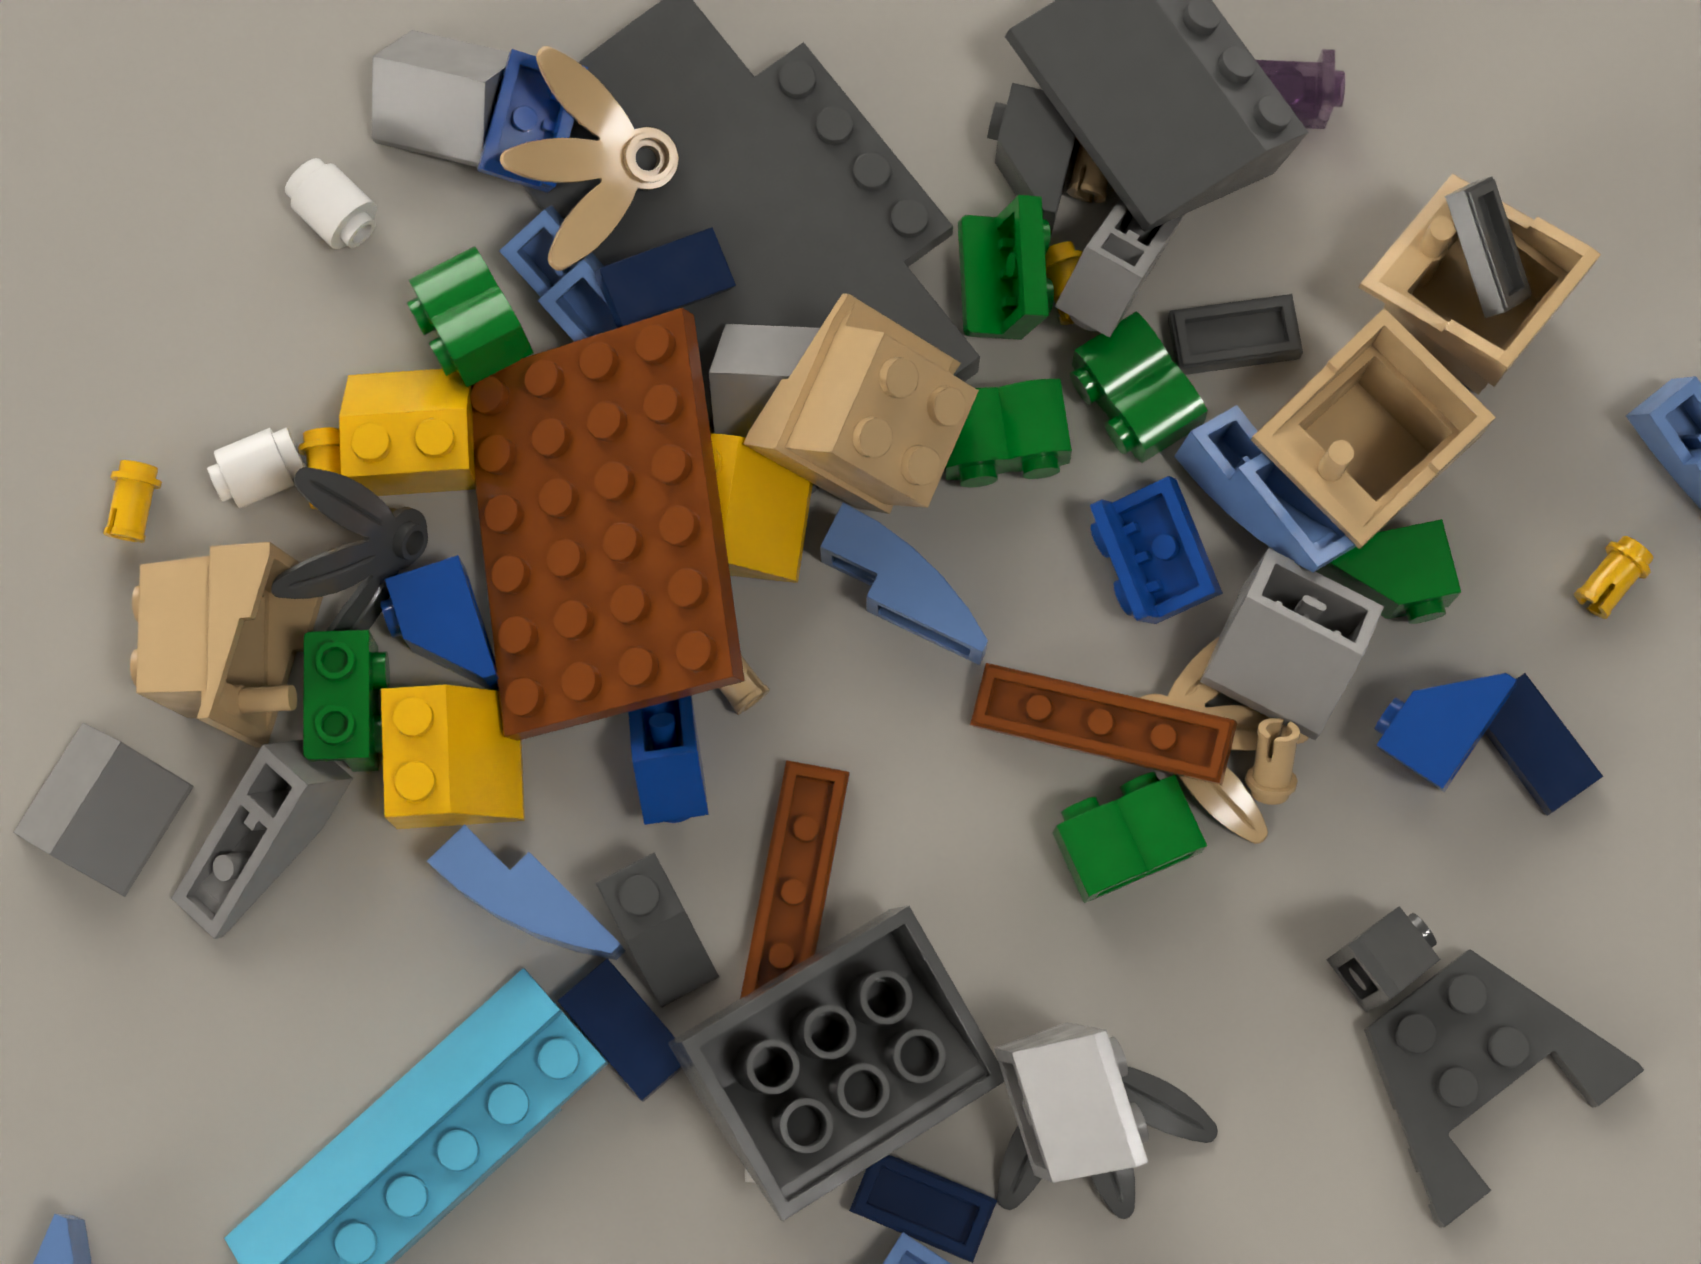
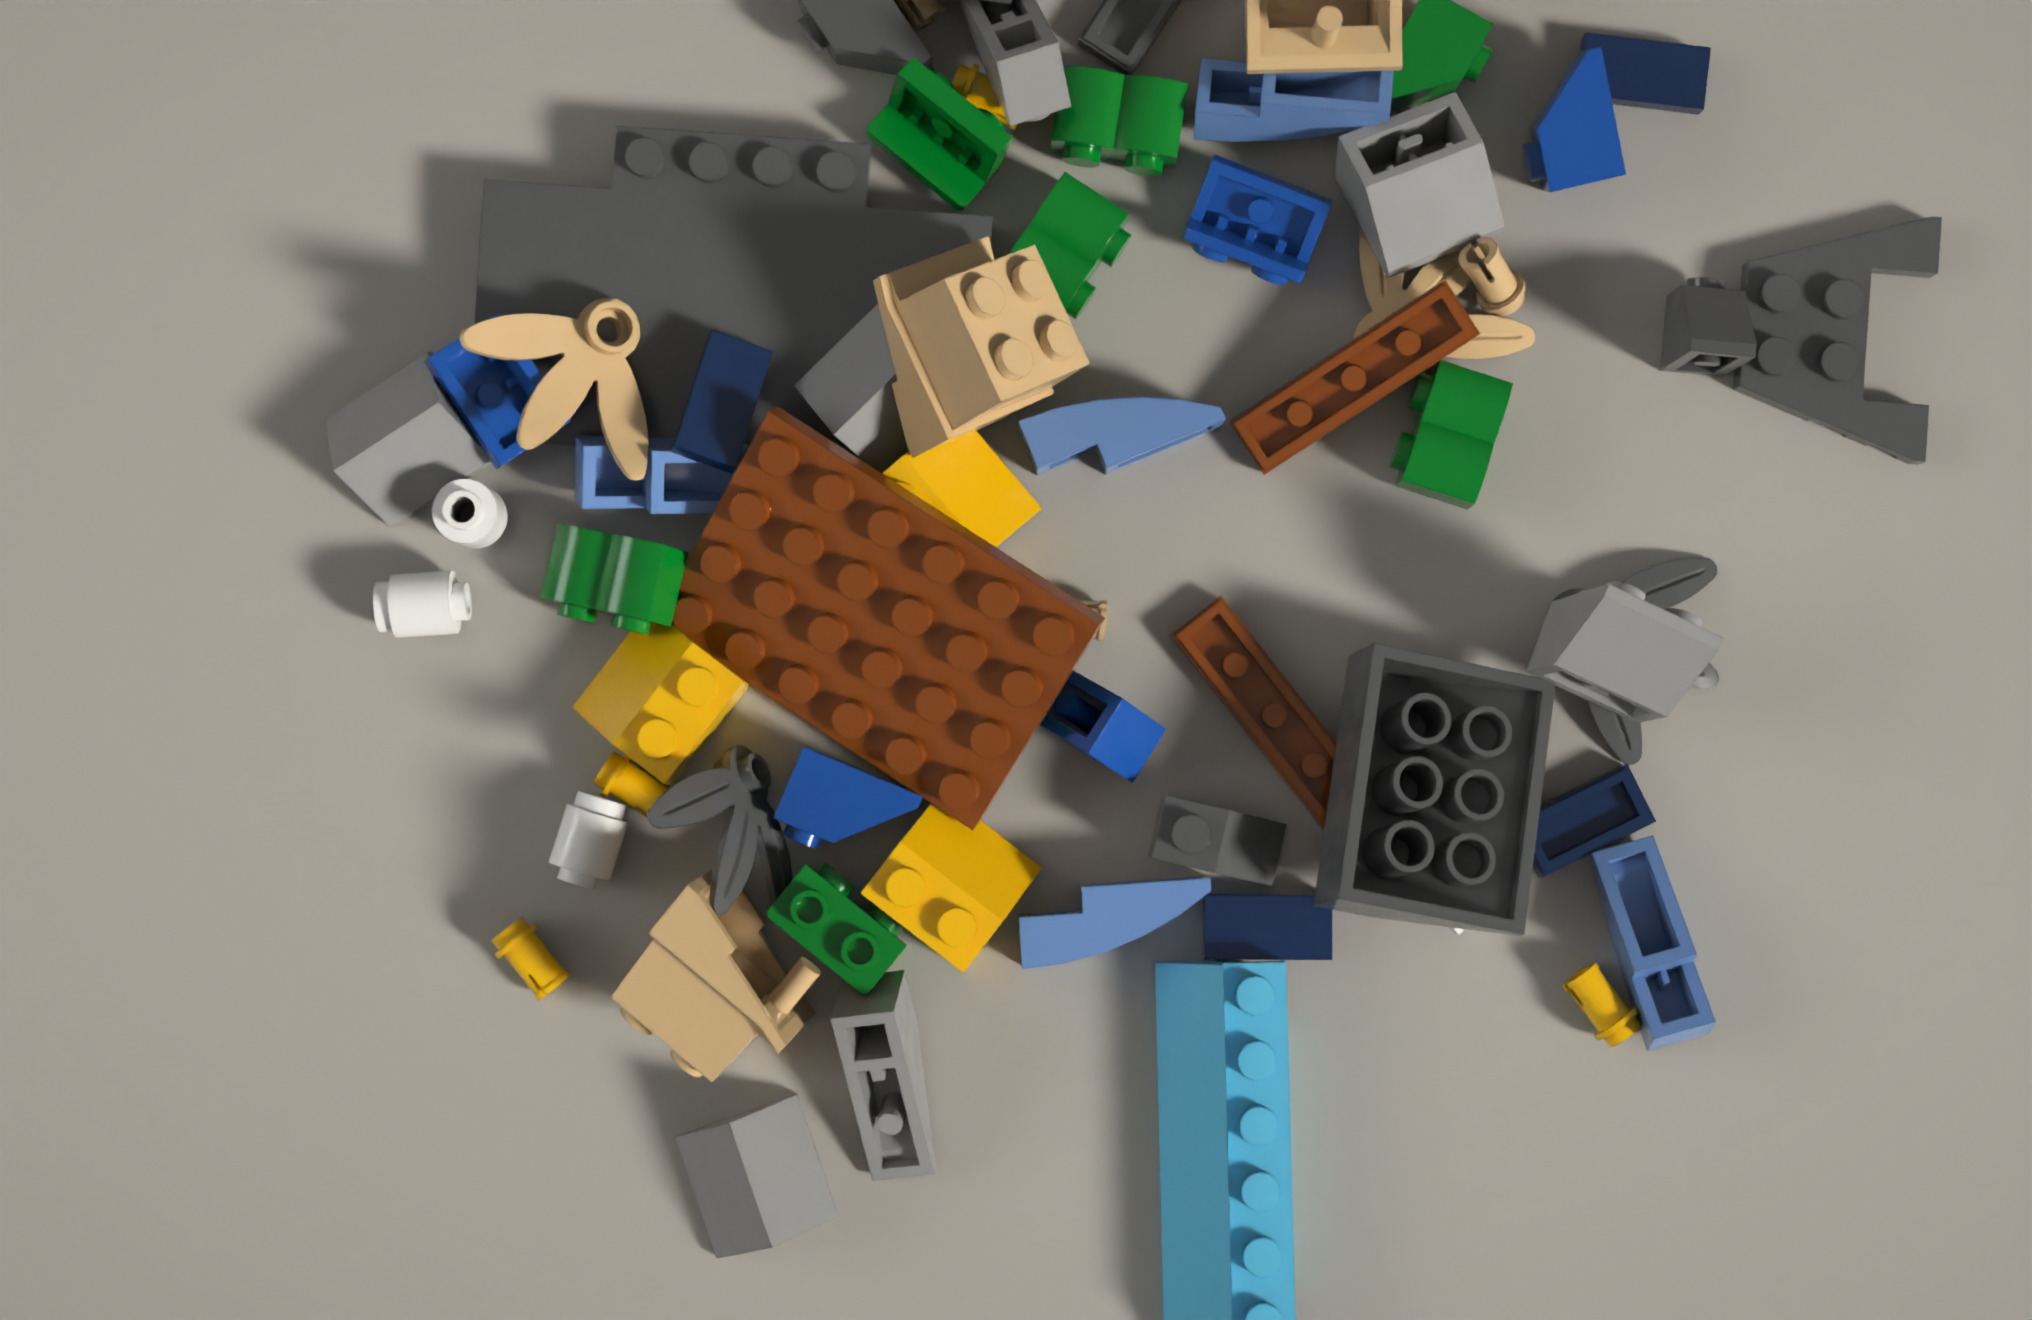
camera: 50 degrees left, 10 degrees up
none -> white brick [432,479,508,548]

